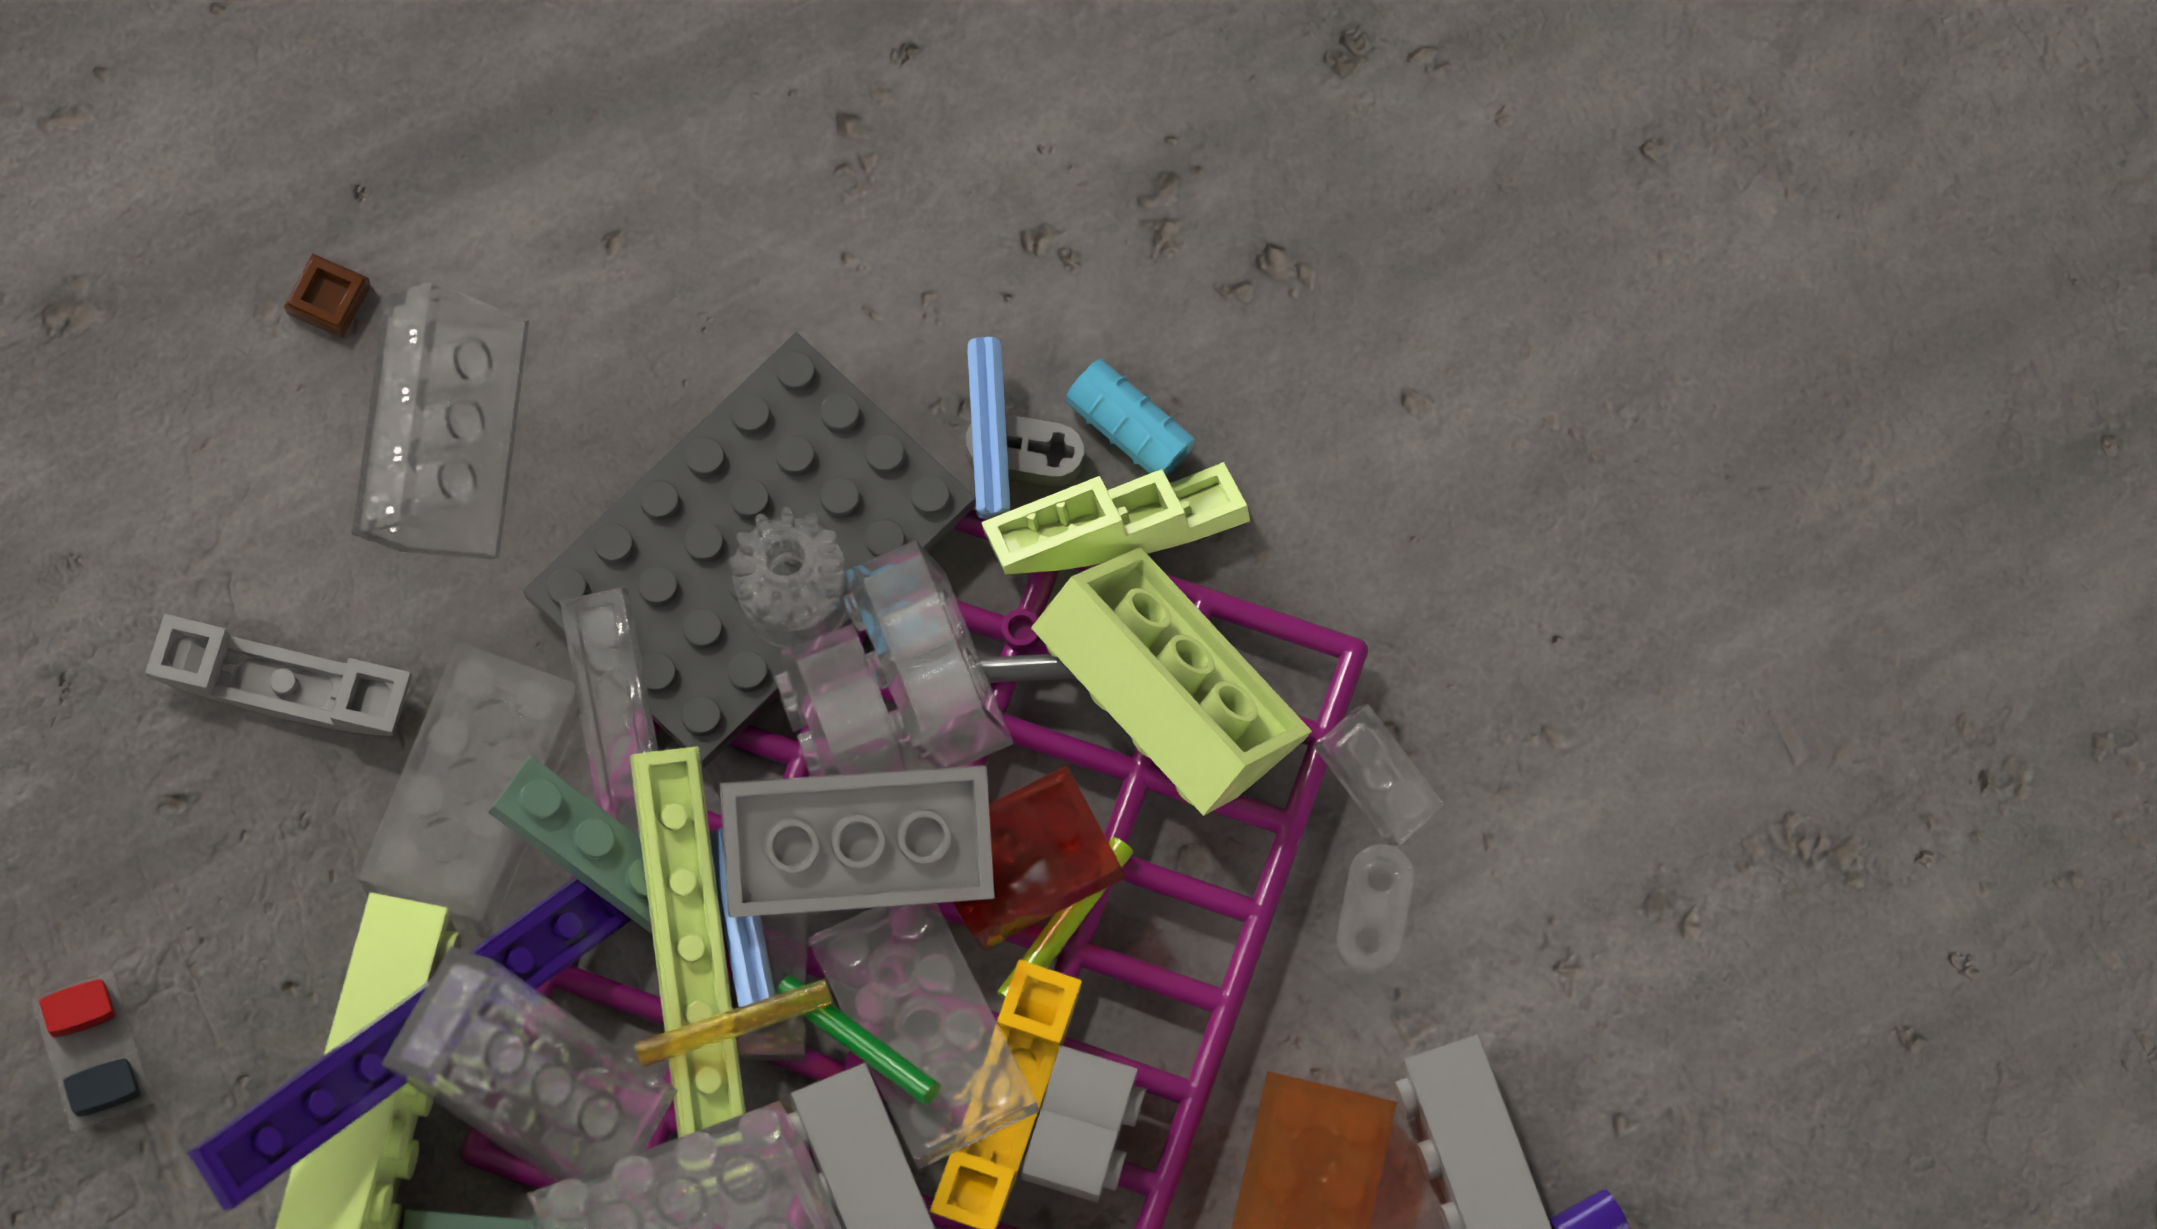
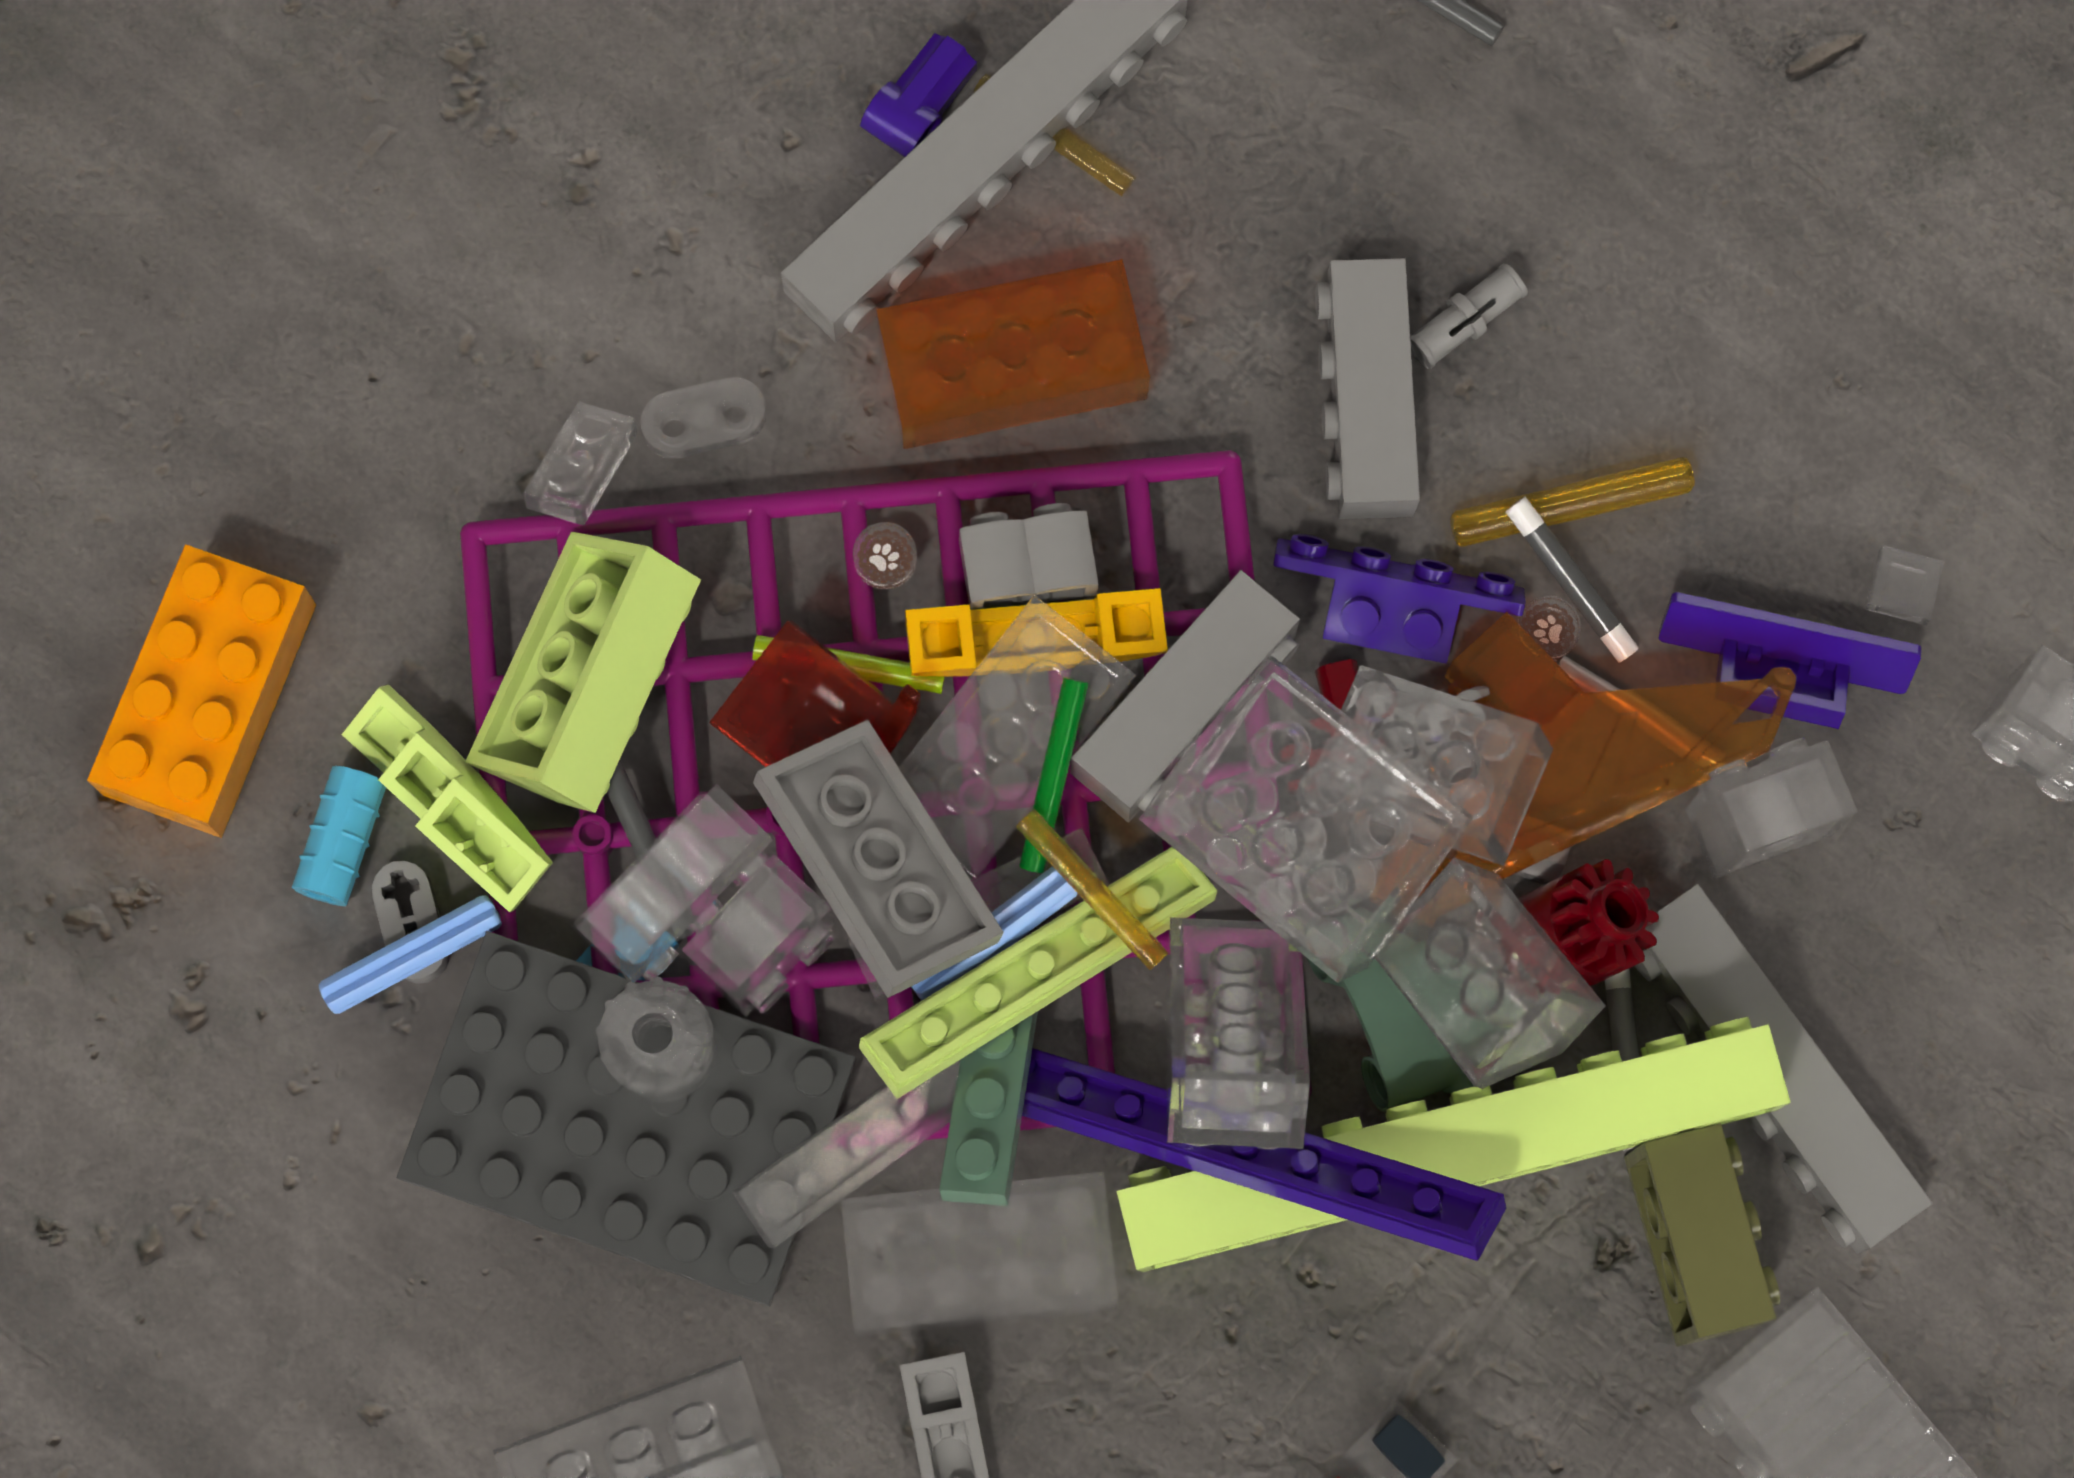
camera: 115 degrees left, 5 degrees up
none -> light orange brick [87,544,316,838]
none -> clear tile [853,522,917,589]

